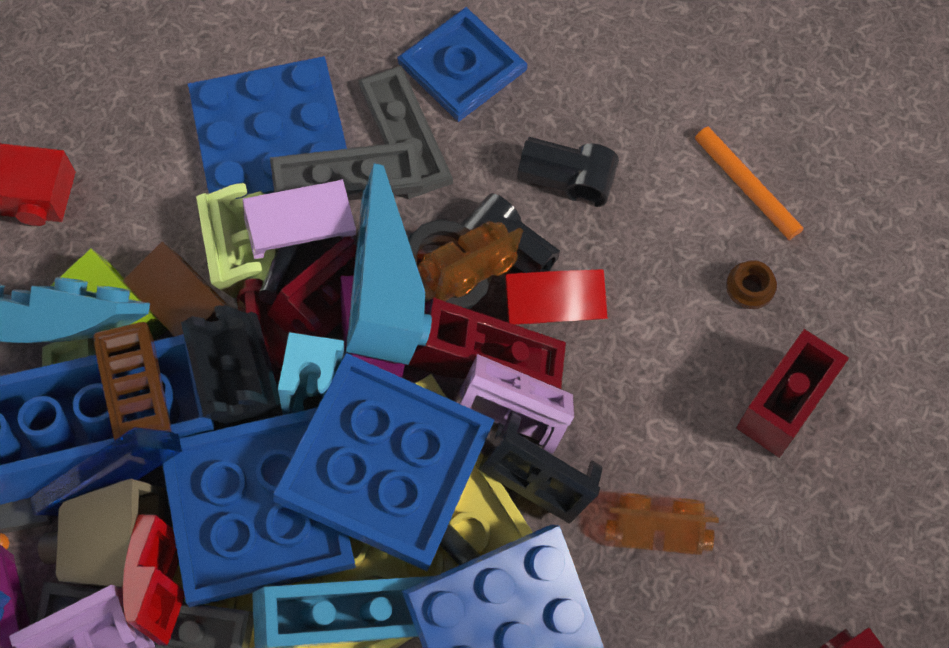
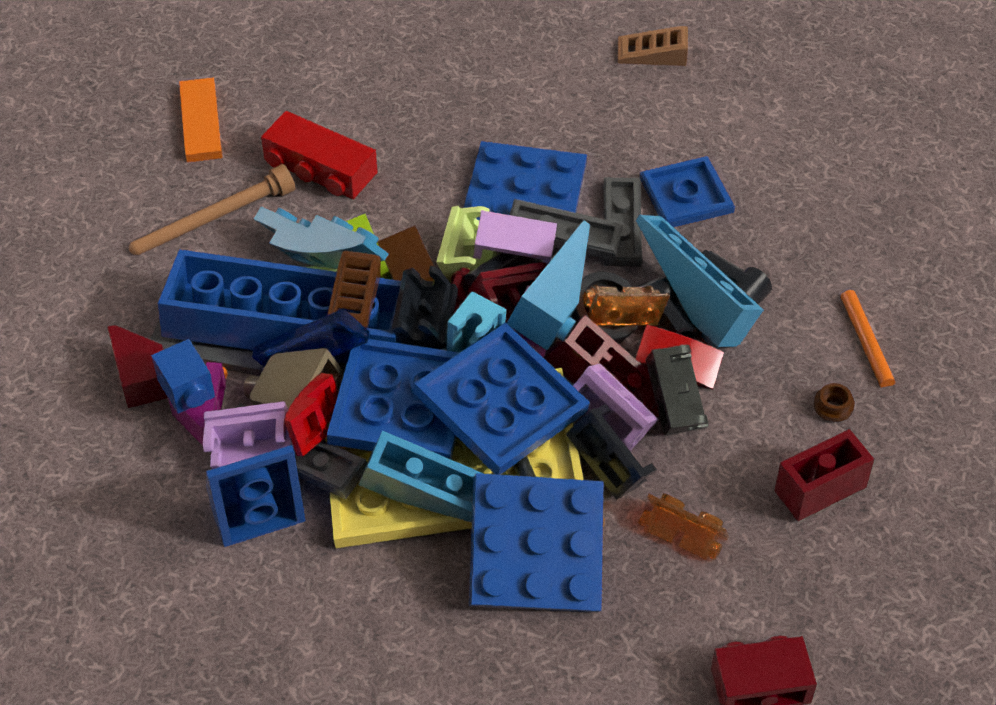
camera: 25 degrees right, 15 degrees down
none -> dark azure slope [636,215,764,348]
none -> pearl dark grey hinge [646,345,709,436]

